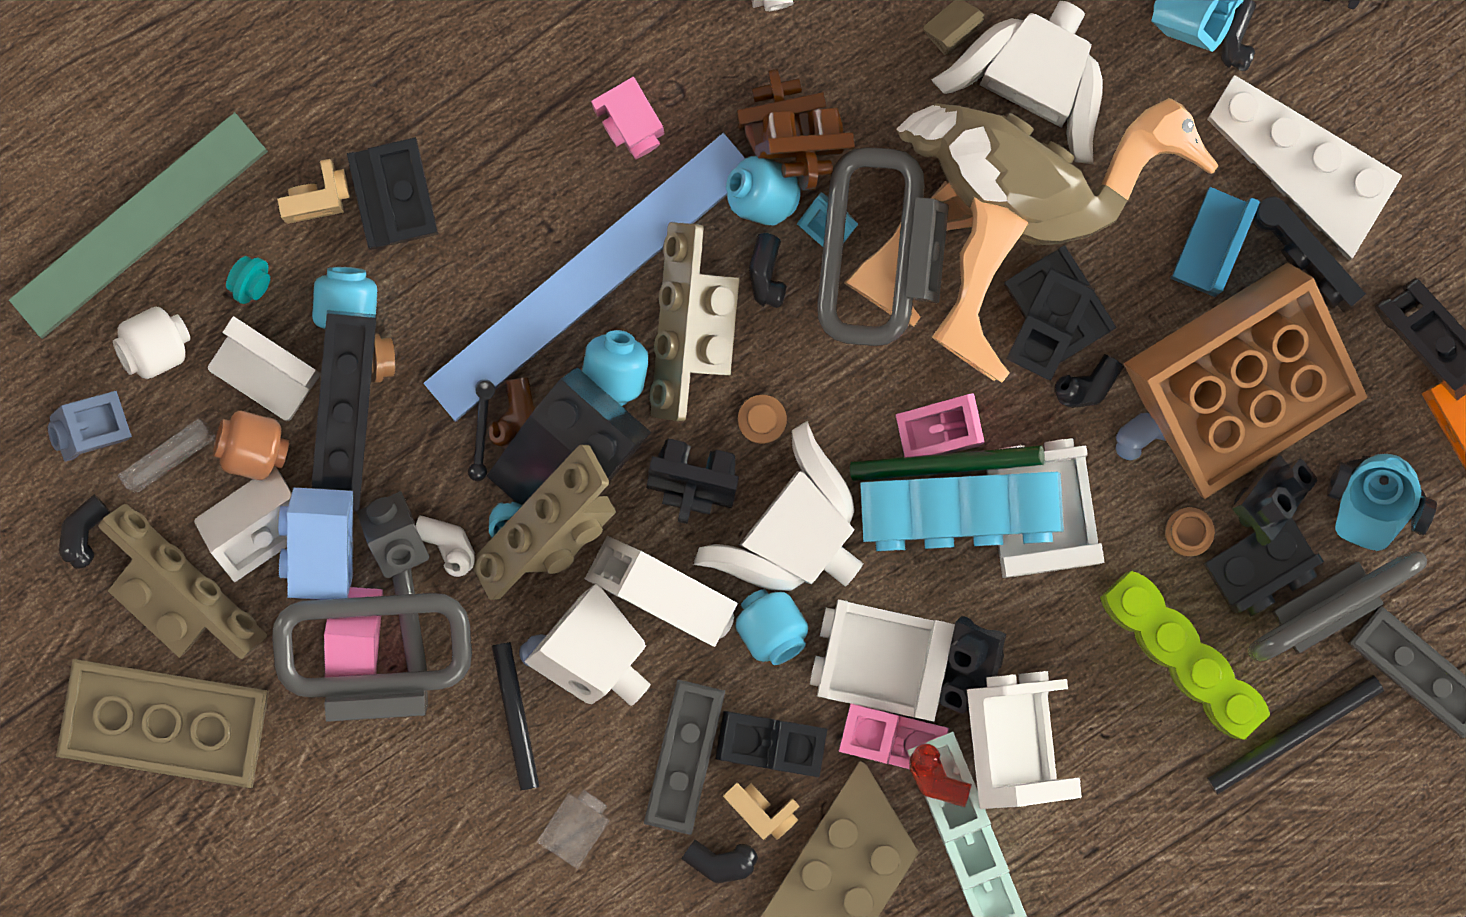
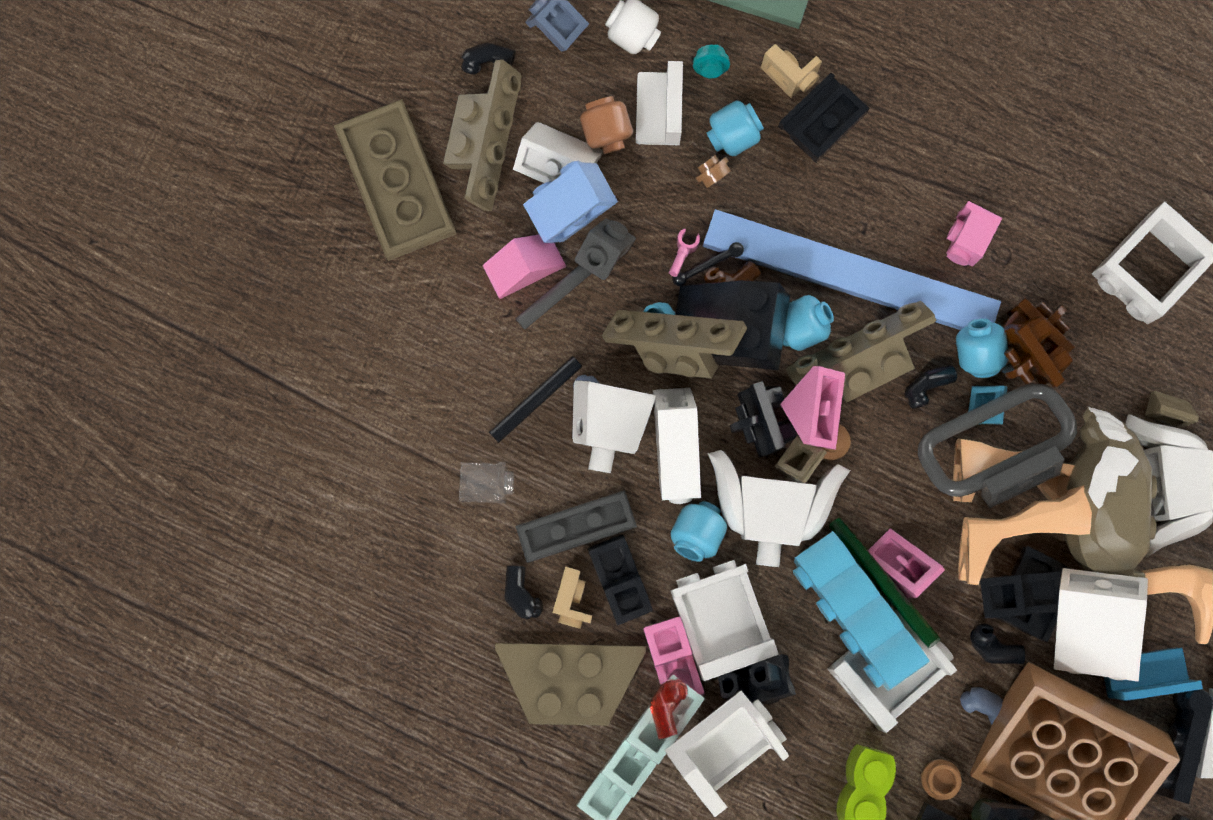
camera: 60 degrees right, 5 degrees down
clear tile [118,418,215,492] -> none
dark grey bar [272,593,472,722] -> none
black plate [311,310,377,511] -> none
white arm [416,515,475,577] -> none
none -> bright pink hand [669,229,700,277]
none -> dark tan slope [775,436,827,483]
none -> bright pink slope [780,366,845,450]
none -> white panel [1054,568,1148,681]

